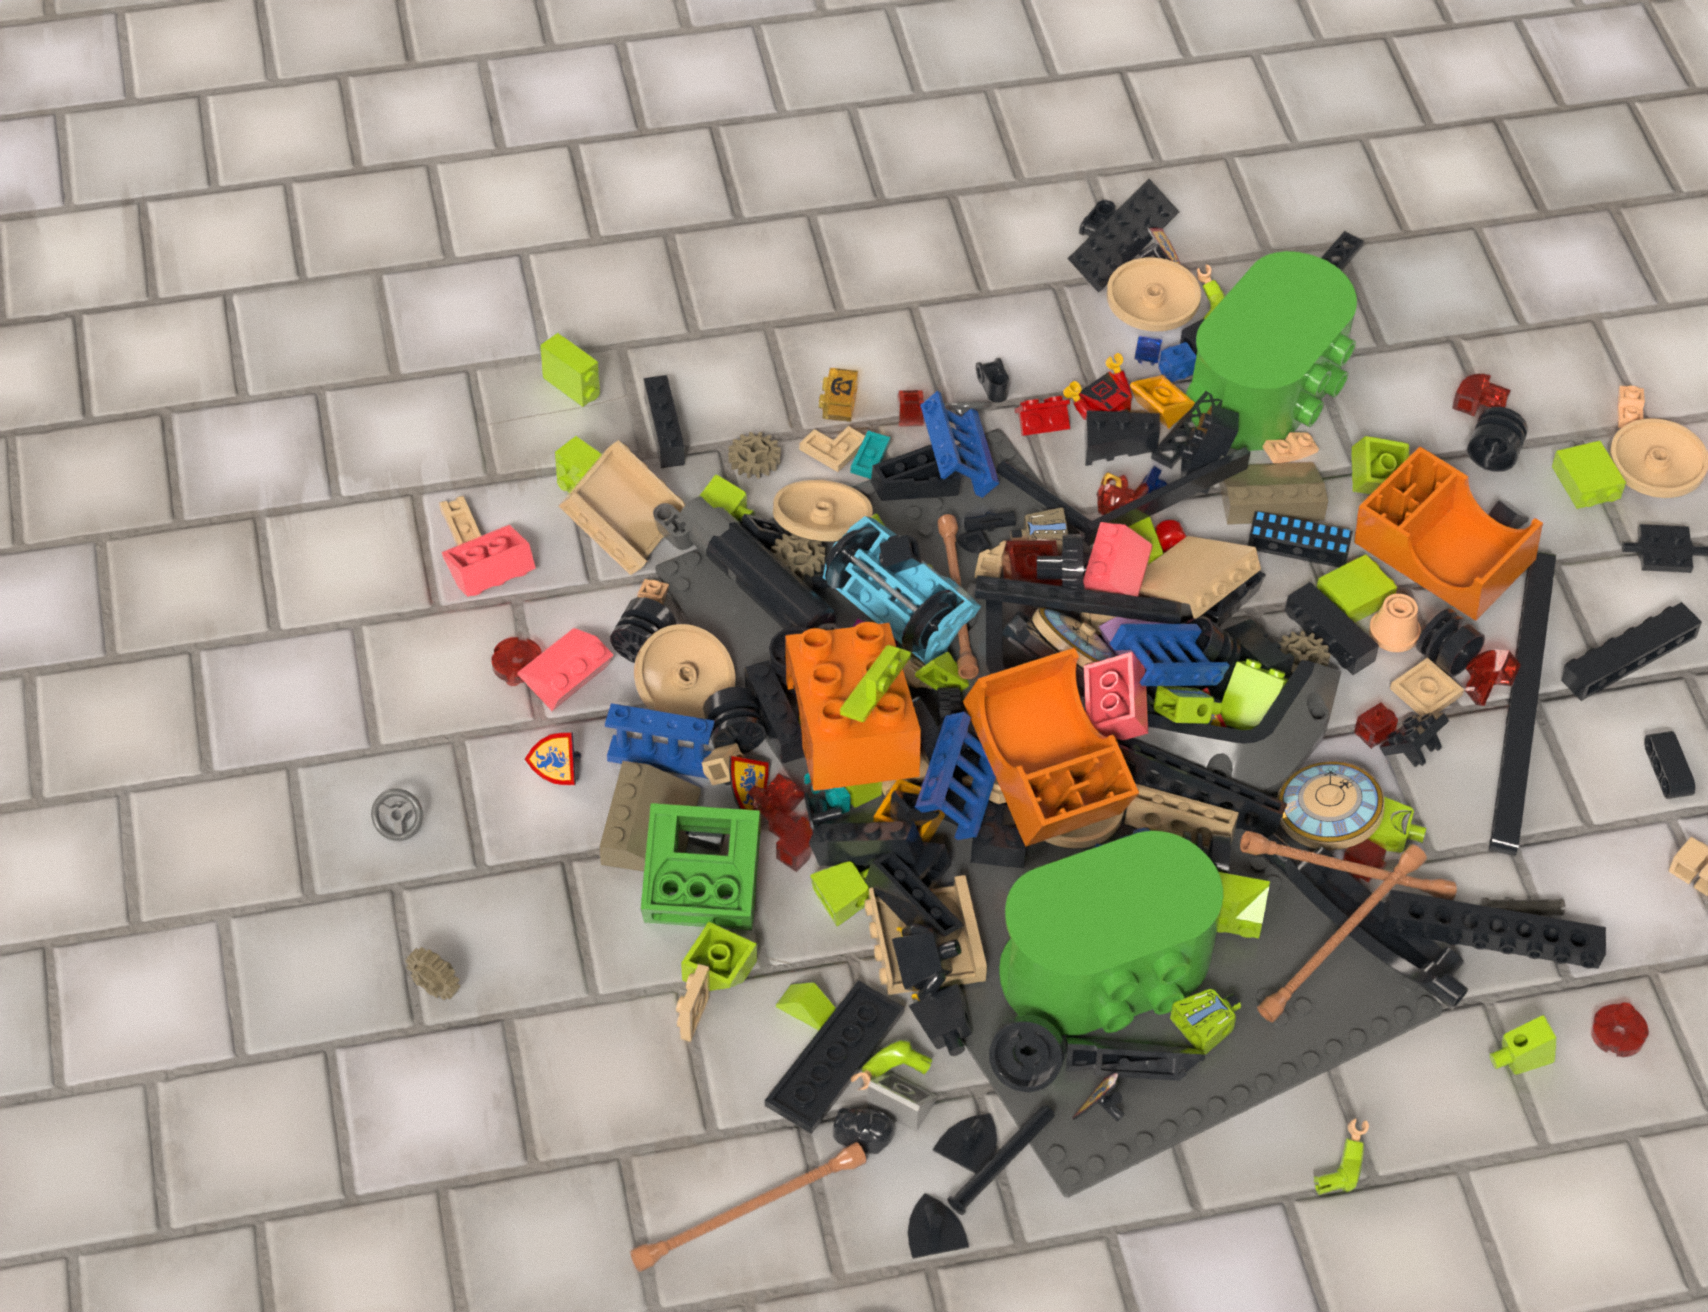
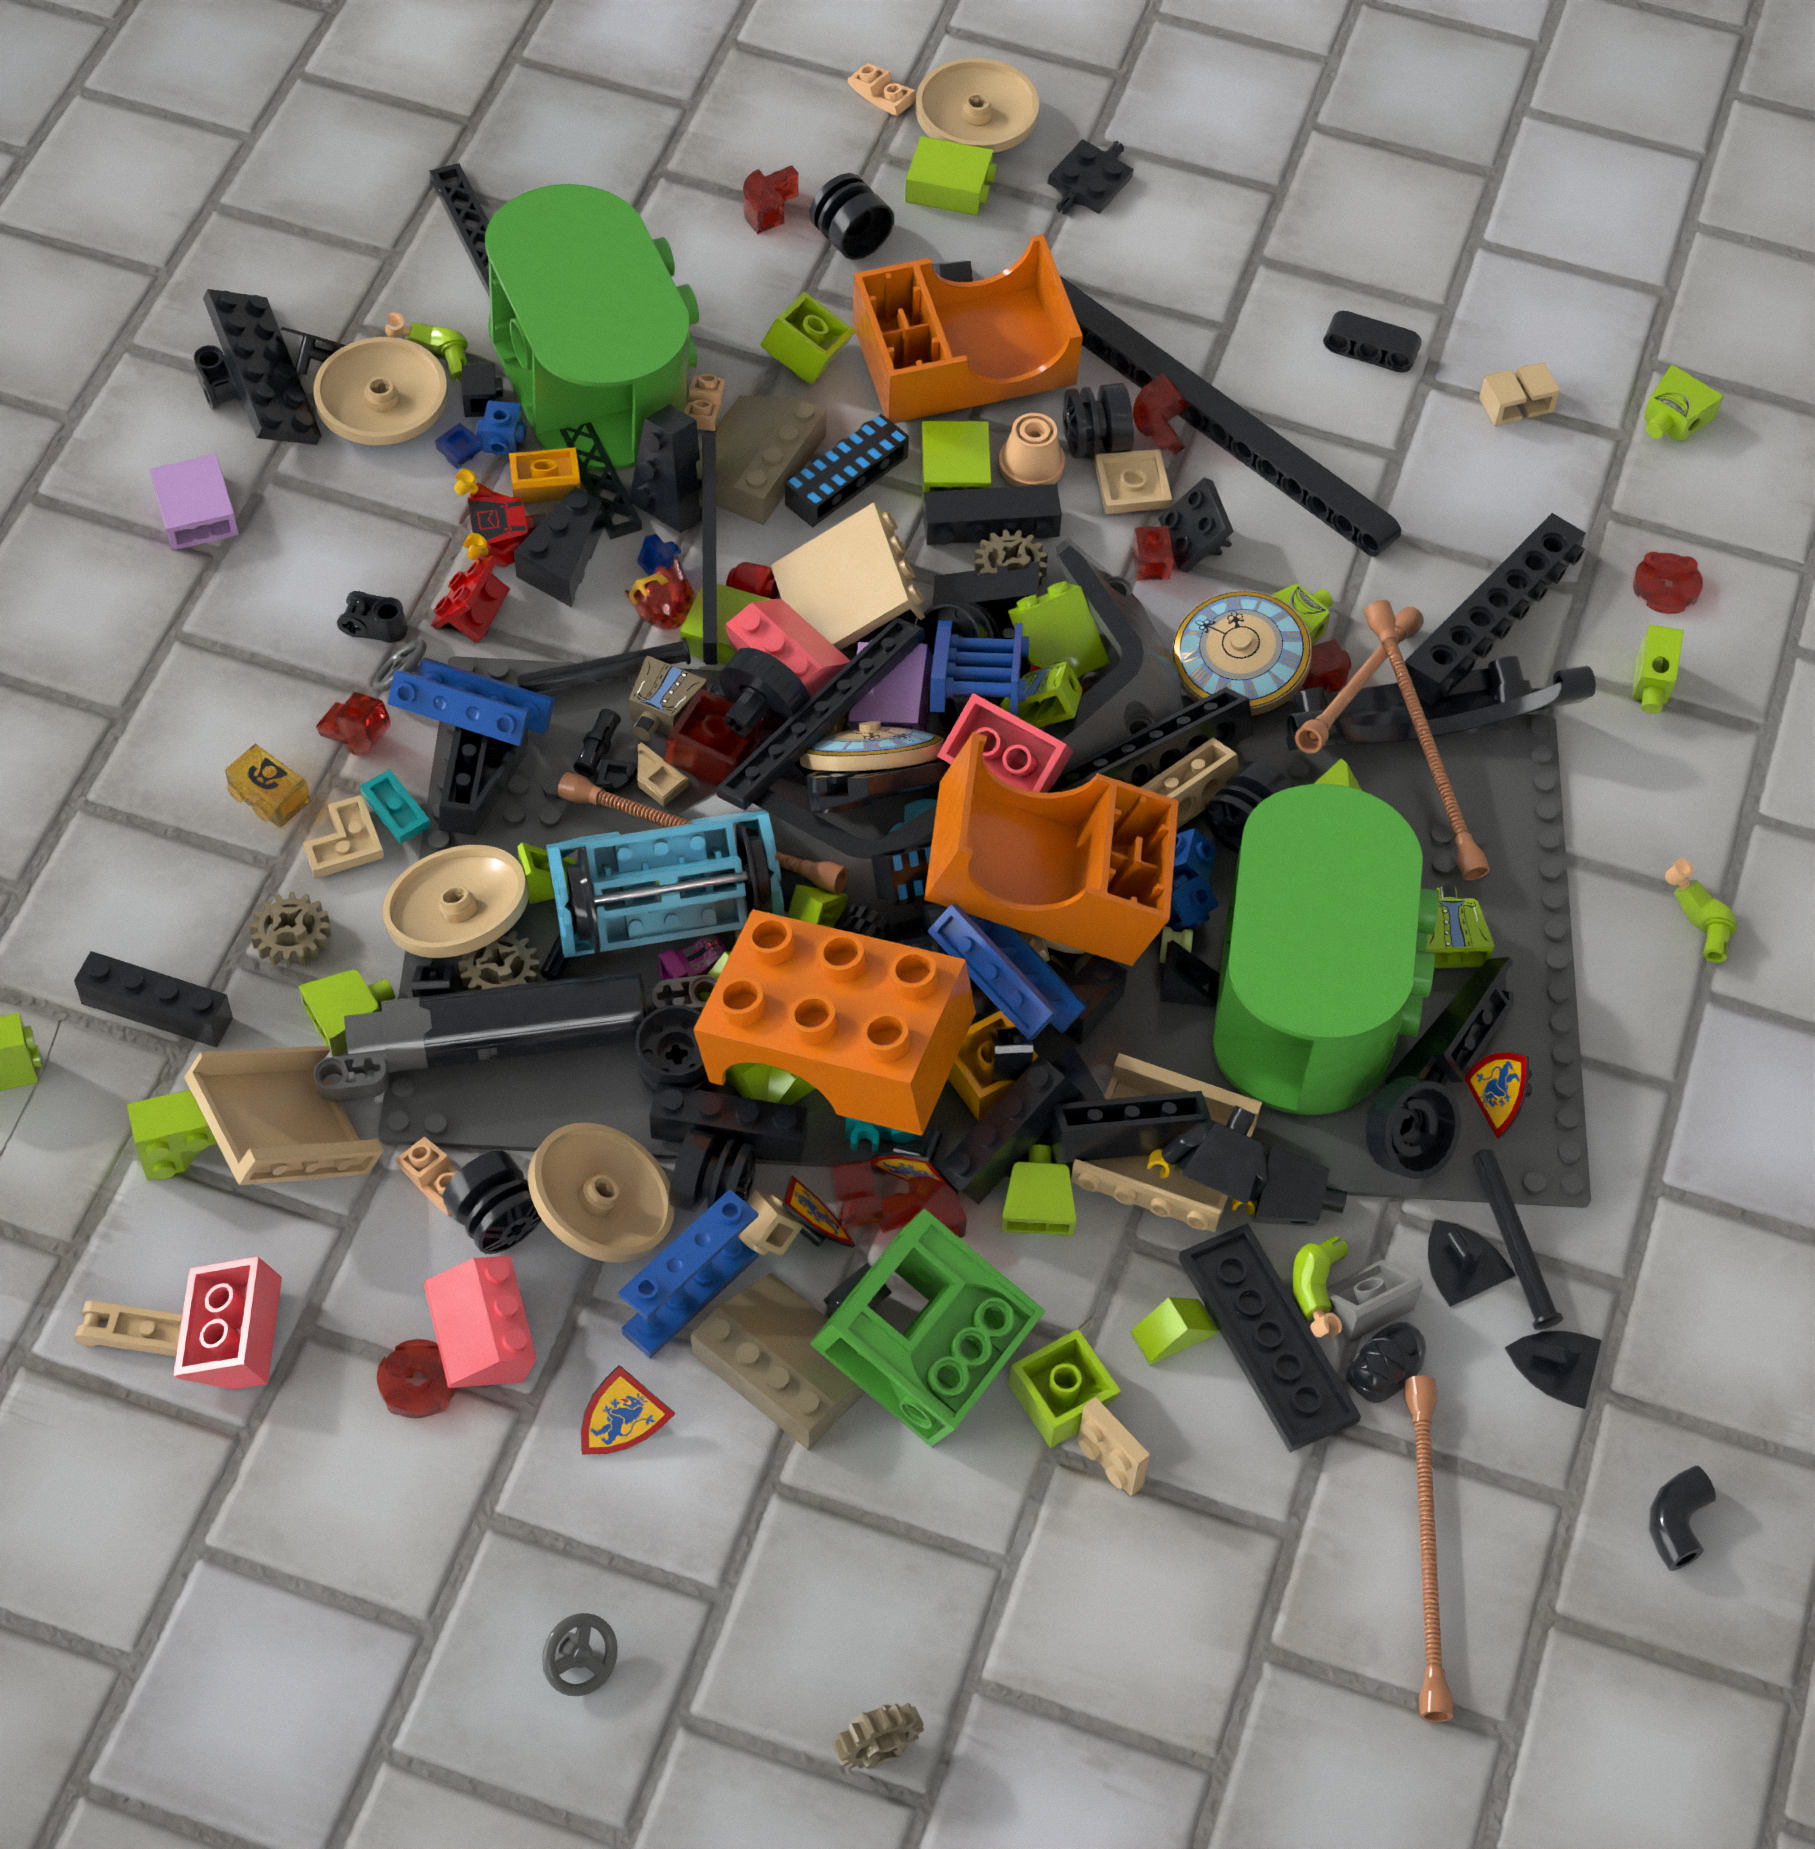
camera: 60 degrees left, 5 degrees up
lime bracket [840,645,911,722] -> none
black brick [879,534,922,573] -> none
clear smoke pin [1480,897,1565,916] -> none
black brick [1561,602,1702,701] -> none
none -> lavender brick [150,454,238,551]

